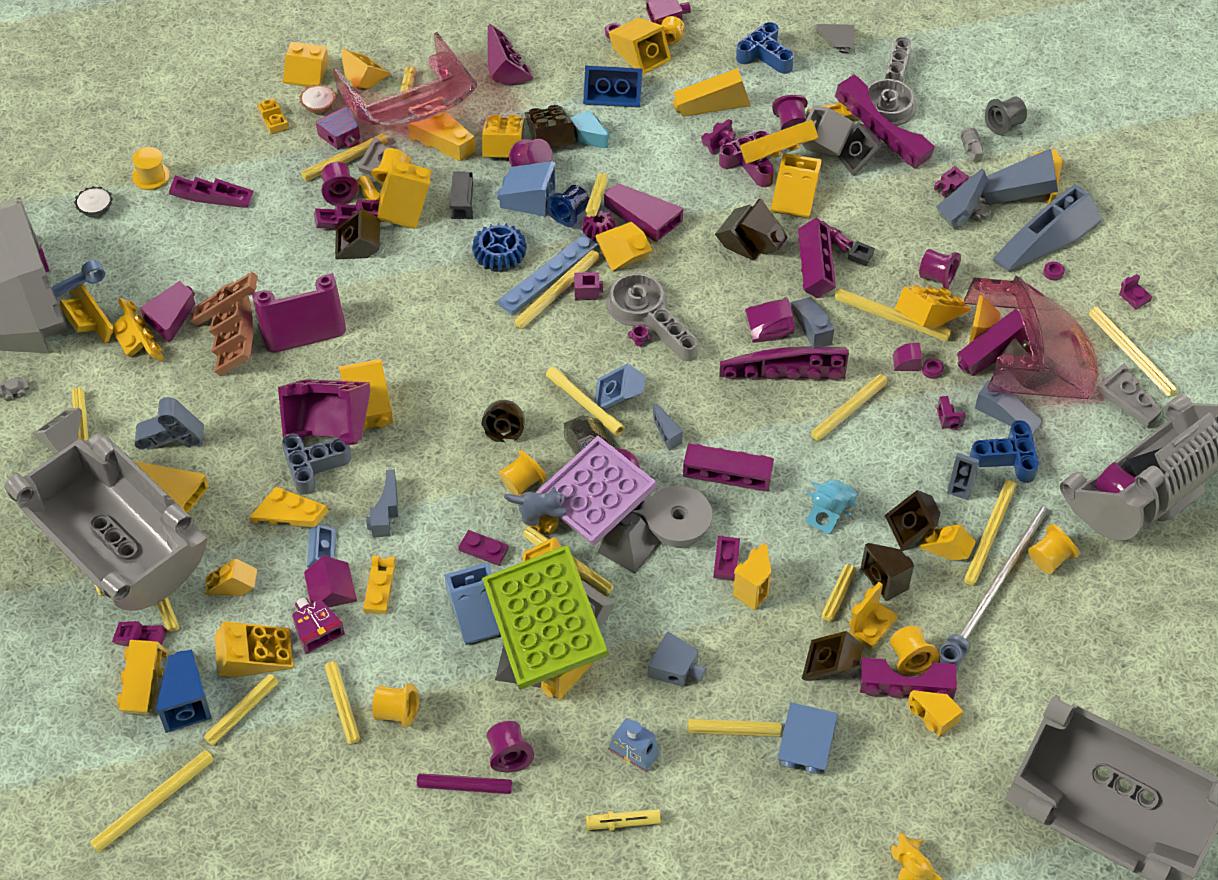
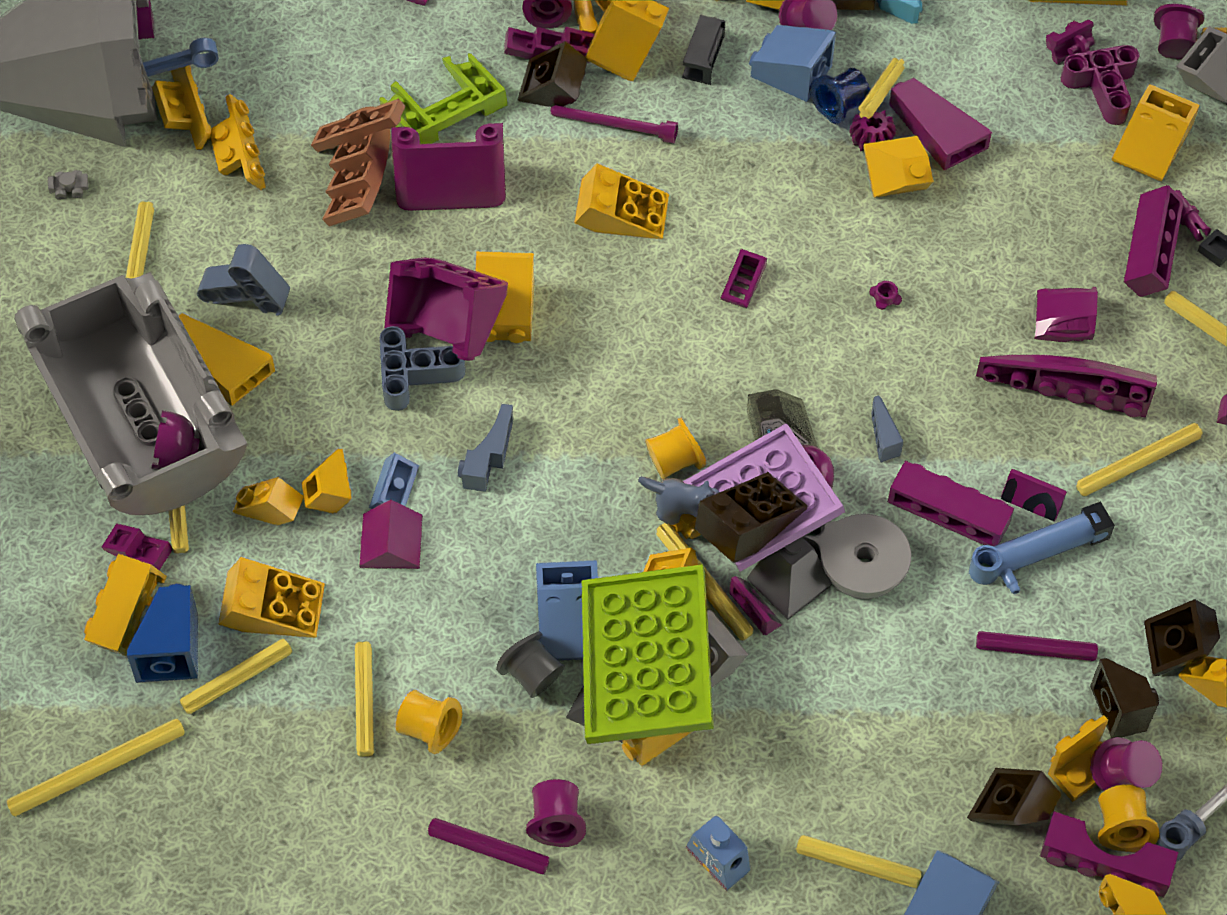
camera: 15 degrees right, 5 degrees up
light grey slope [32,407,82,454] -> none
magenta slope [140,281,195,342] -> none
yellow wing [249,487,329,527] -> none
magenta torso [292,598,345,654] -> none
yellow plate [363,555,396,614] -> none
magenta plate [459,530,509,566] -> none
blue gear [472,223,527,271] -> none
dark brown cylinder [481,399,525,443] -> none
medium blue plate [498,234,598,316] -> none
light yellow axle [515,250,599,329] -> none
light yellow piece [546,367,625,436] -> none
magenta brick [574,272,603,301] -> none
medium blue slope [594,363,646,410] -> none
light grey beam [606,273,698,361] -> none
sand blue torso [647,631,707,687] -> none
magenta plate [713,536,740,580] -> none
dark brown slope [715,204,760,260] -> none
yellow slope [733,542,771,610] -> none
dark brown slope [739,199,788,254] -> none
yellow bracket [740,120,818,164] -> none
sand blue slope [790,297,834,347] -> none
medium azure piece [806,479,858,534] -> none
light yellow axle [822,564,856,622] -> none
none -> magenta cylinder [151,410,200,470]
none -> yellow slope [301,448,352,514]
none -> lime wedge [379,53,508,144]
none -> dark grey piece [497,631,565,698]
none -> magenta piece [550,105,679,144]
none -> yellow slope [574,163,669,239]
none -> dark brown slope [694,472,808,563]
none -> magenta slope [721,249,767,309]
none -> magenta slope [730,576,782,636]
none -> medium blue piece [969,501,1115,594]
none -> magenta axle [976,631,1098,661]
none -> magenta slope [1001,469,1067,521]
none -> magenta piece [1090,737,1162,791]

